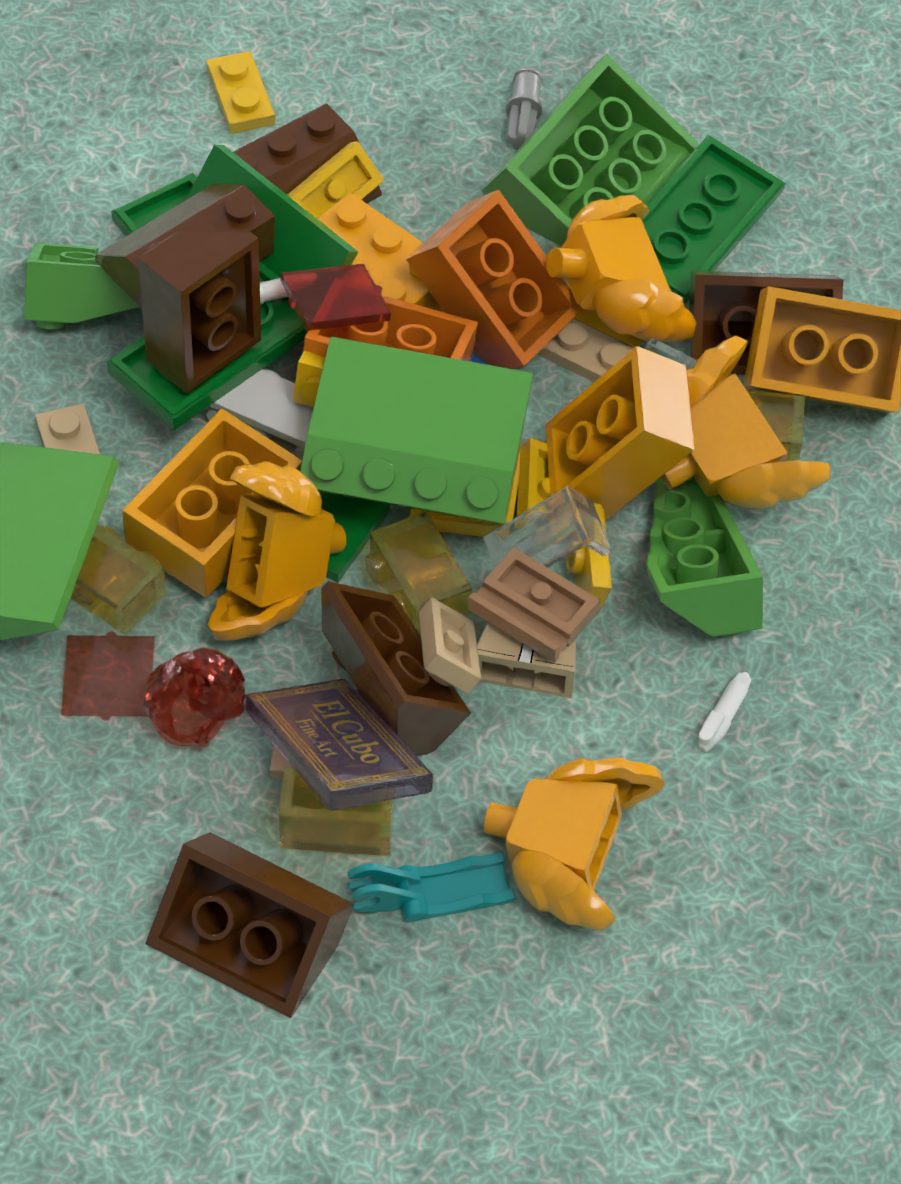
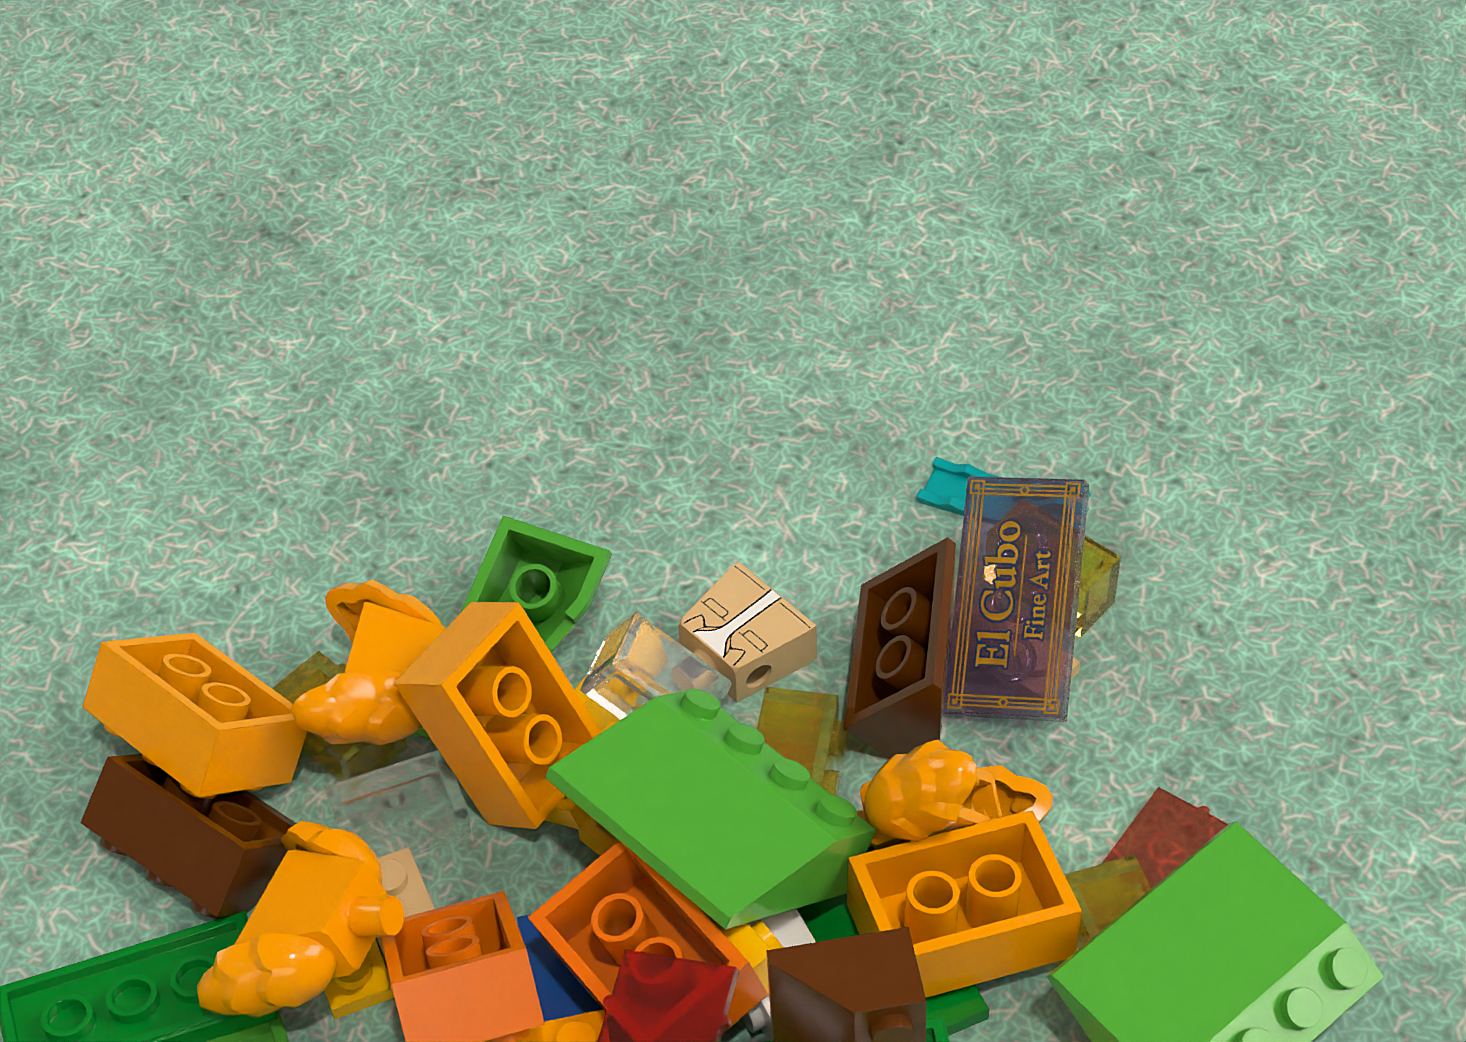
camera: 140 degrees left, 5 degrees down
clear red hair [143,647,246,748] -> none
reddish brown slope [145,832,354,1018] -> none
tan plate [419,597,481,694] -> none
medium nougat plate [468,547,600,663] -> none
light orange torso [484,757,665,931] -> none
white piece [698,672,752,752] -> none

